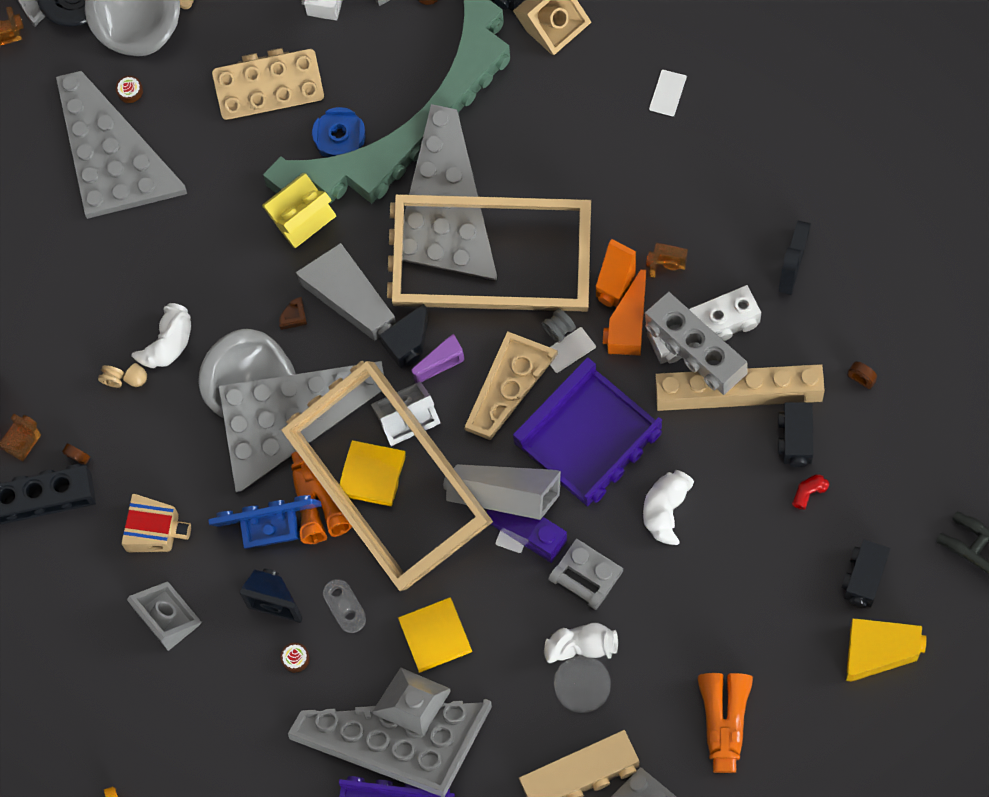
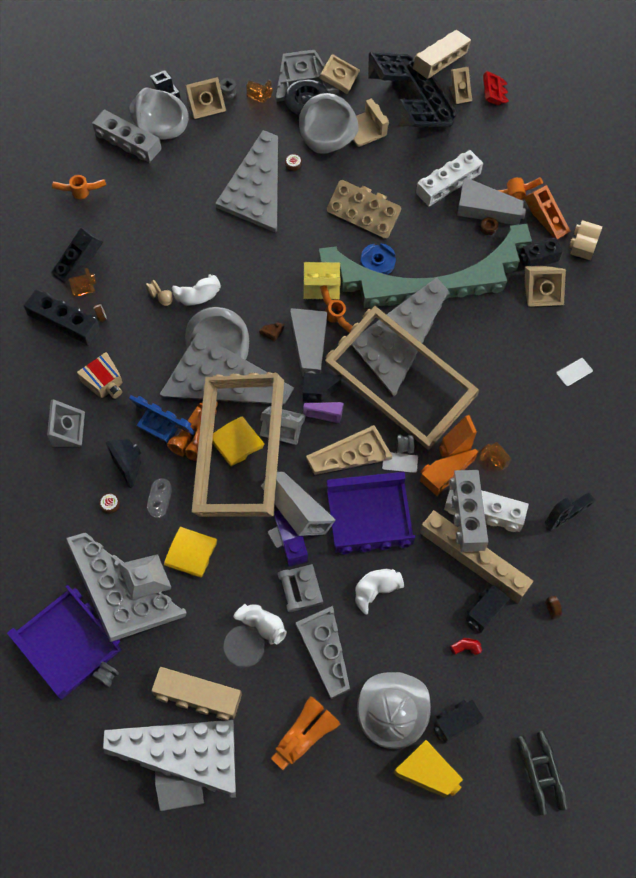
camera: 30 degrees right, 5 degrees down
none -> light grey wing [295,606,350,699]
none -> orange piece [320,285,353,333]
none -> light grey piece [357,672,431,749]

